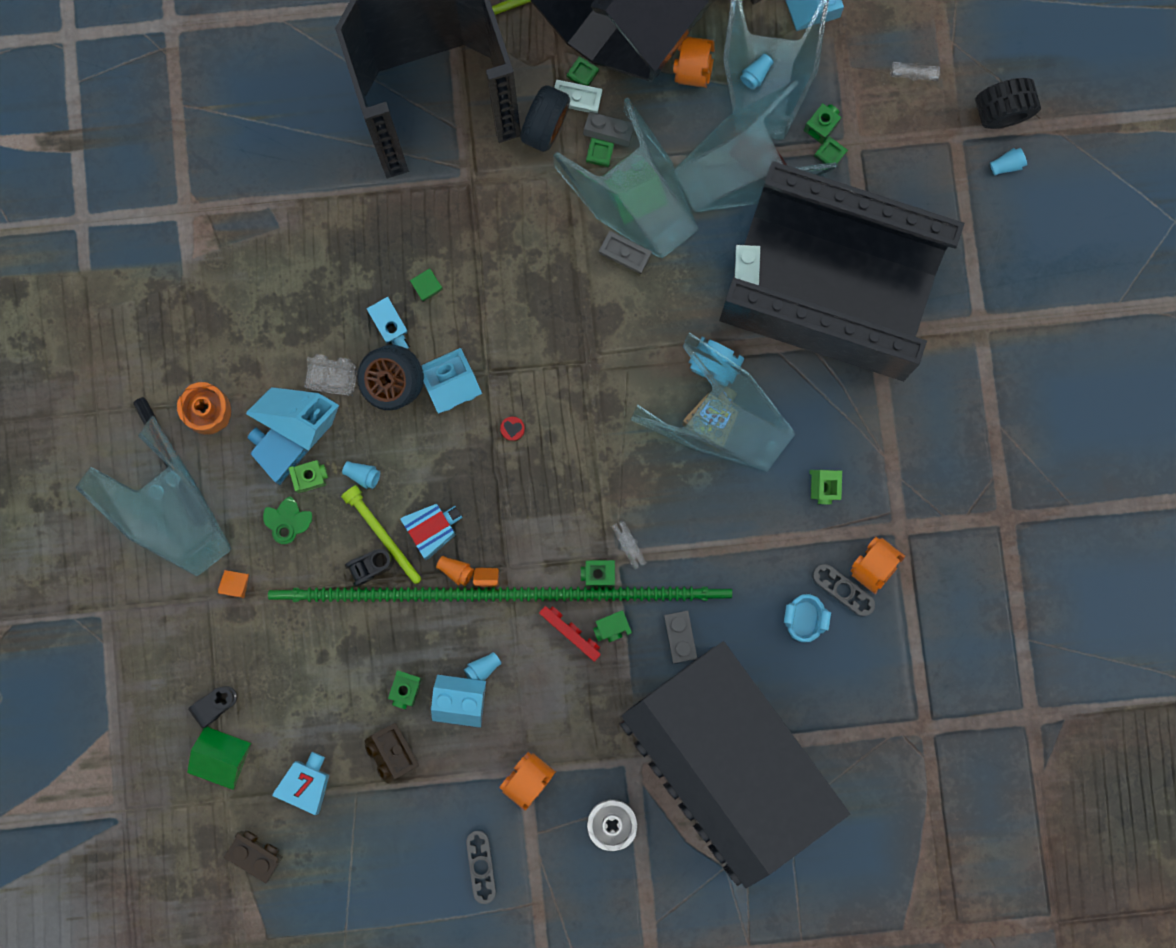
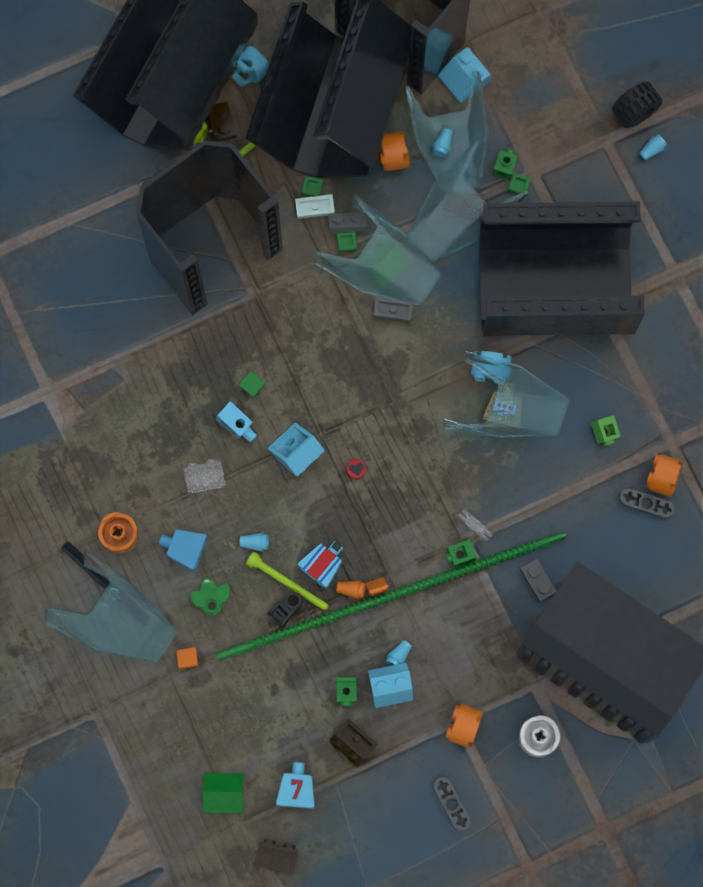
camera: 20 degrees left, 5 degrees down
black piece [188,686,237,729] -> none
medium azure slope [246,387,339,450] -> none
bright green brick [289,460,328,494] -> none
wheel [357,345,424,410] -> none
black wheel [520,85,570,152] -> none
red plate [539,606,601,662] -> none
green brick [593,610,632,643] -> none
light aqua plate [735,245,760,285] -> none
medium azure piece [784,594,831,642] -> none
clear pin [890,61,940,82] -> none

